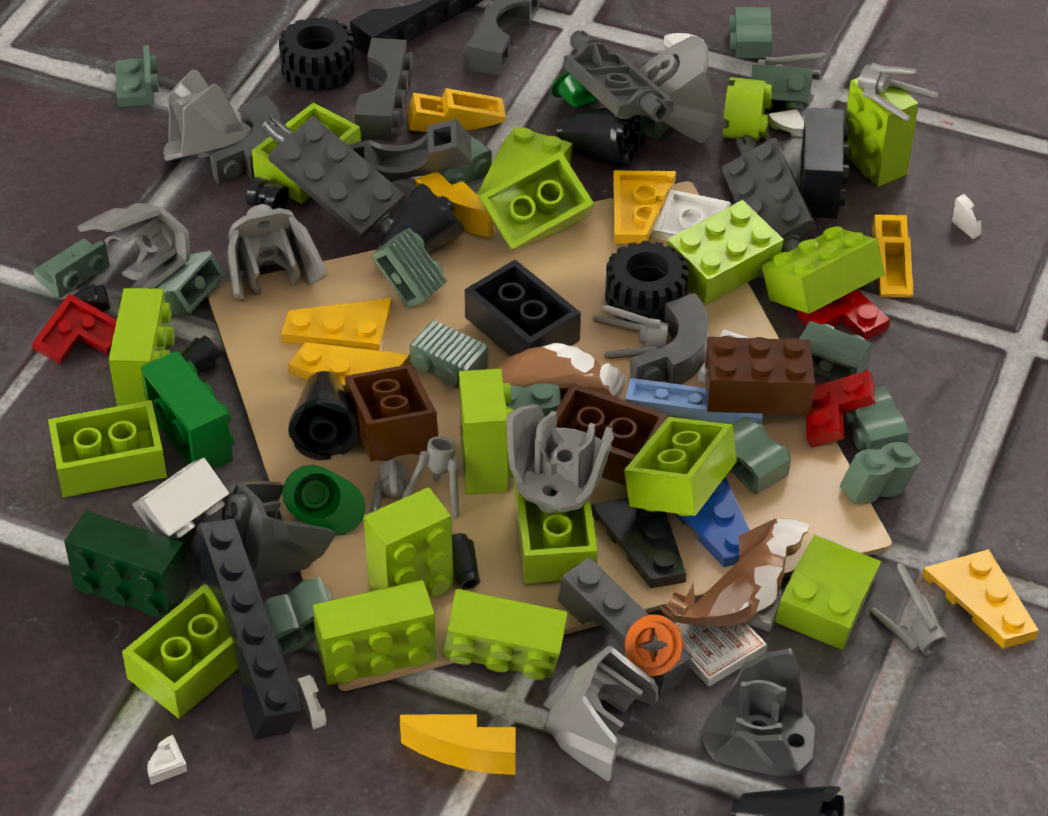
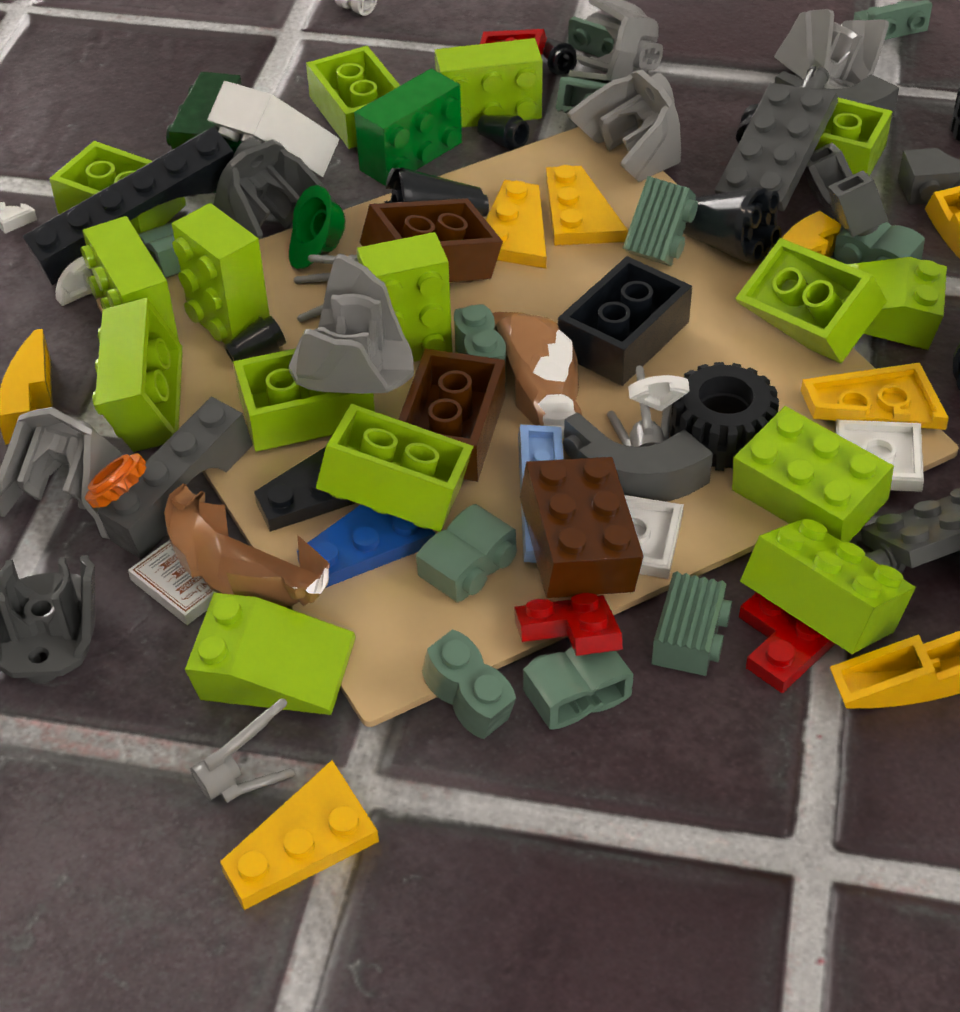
camera: 80 degrees right, 0 degrees up
sand green brick [409,319,488,386] -> none
none -> white tile [628,375,690,411]

